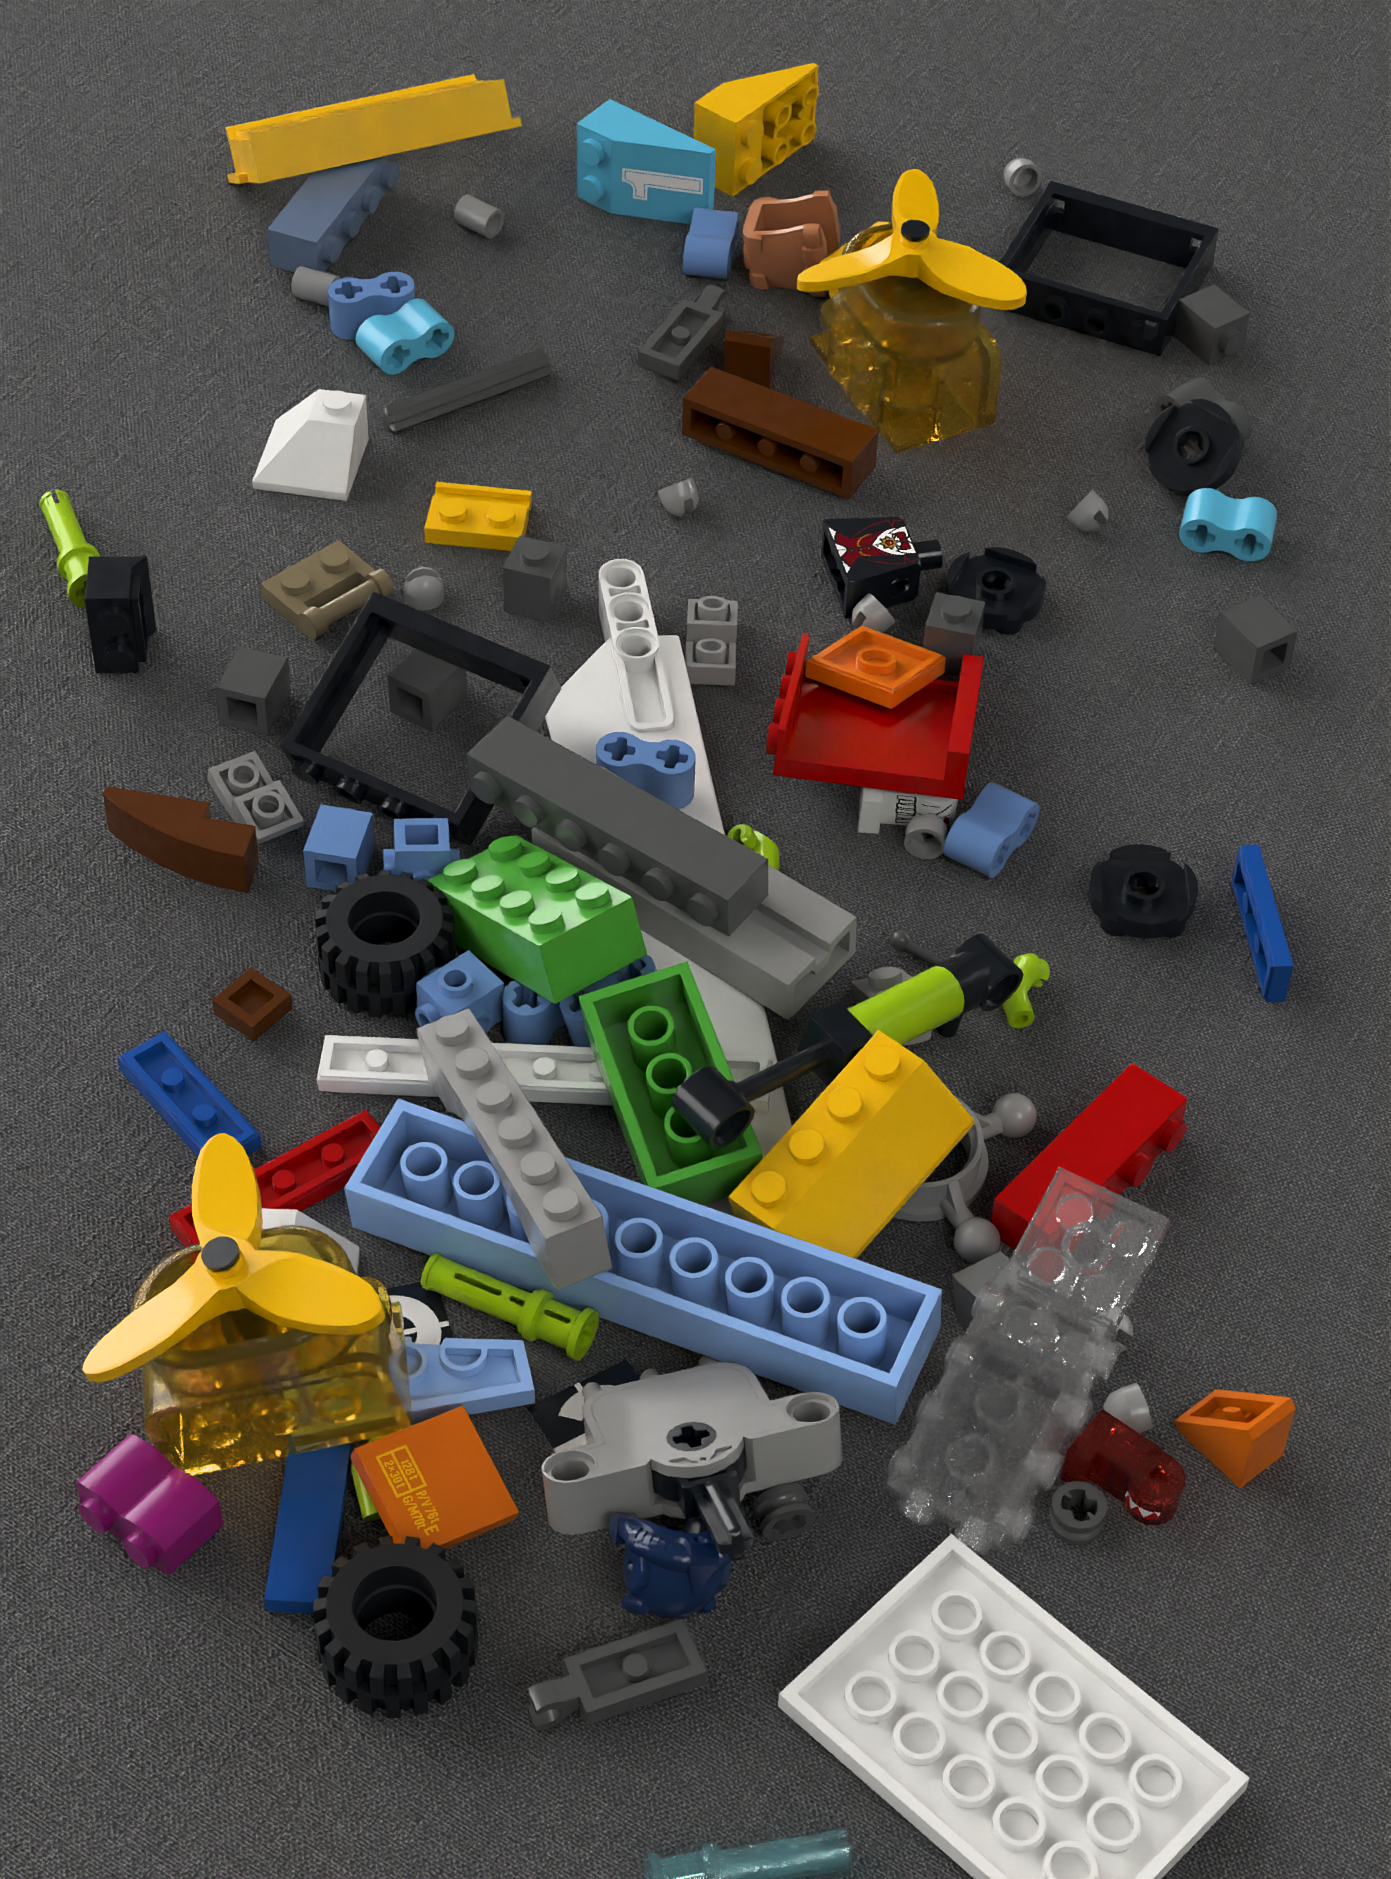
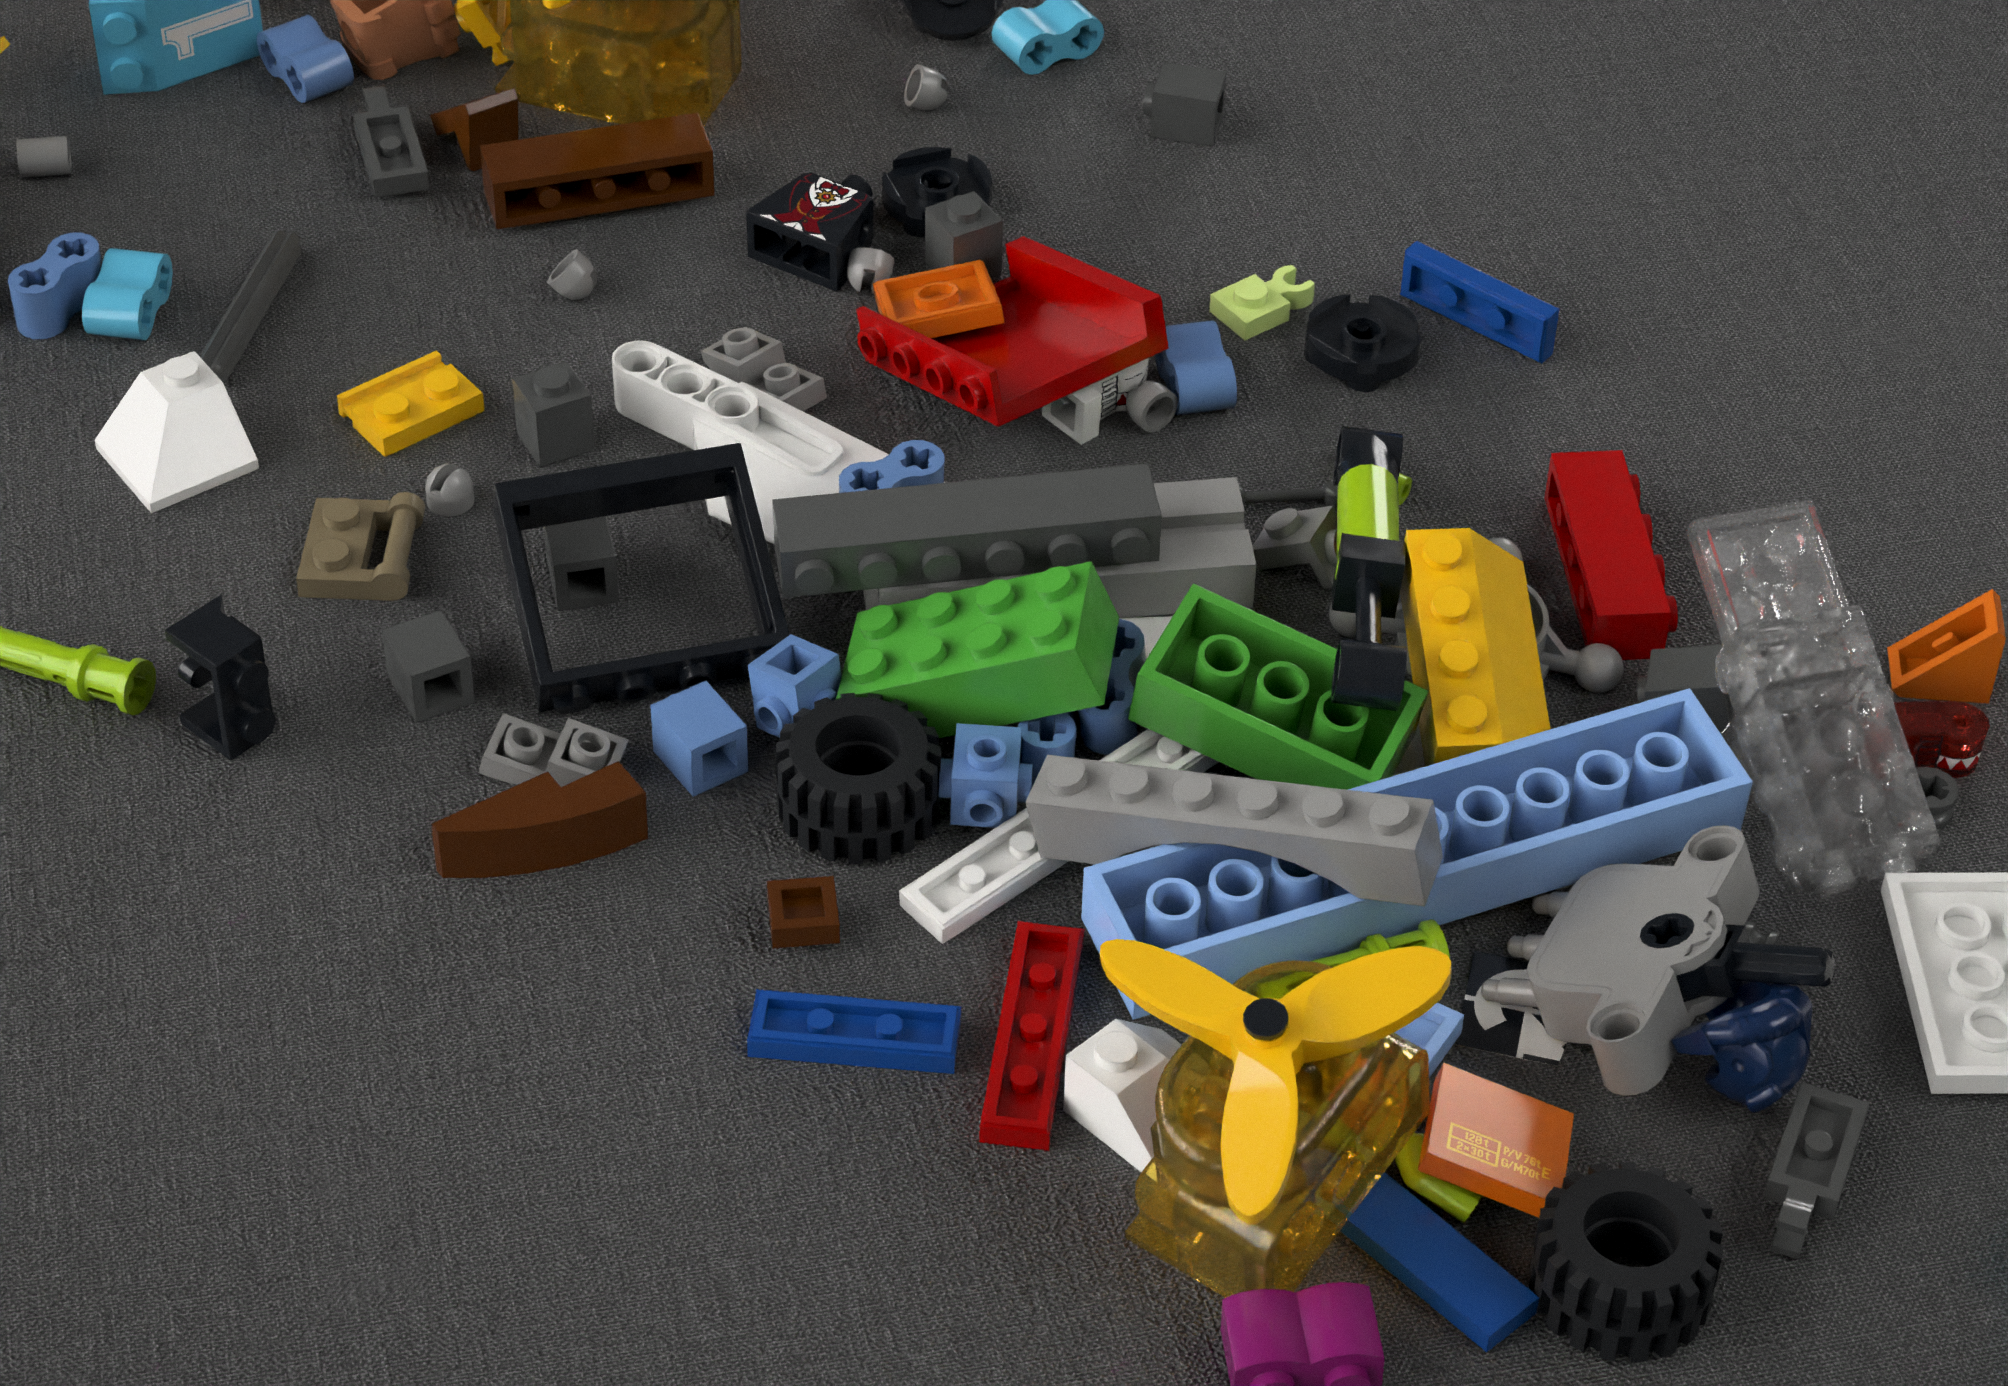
camera: 45 degrees left, 5 degrees down
none -> yellowish green plate [1209,265,1315,340]

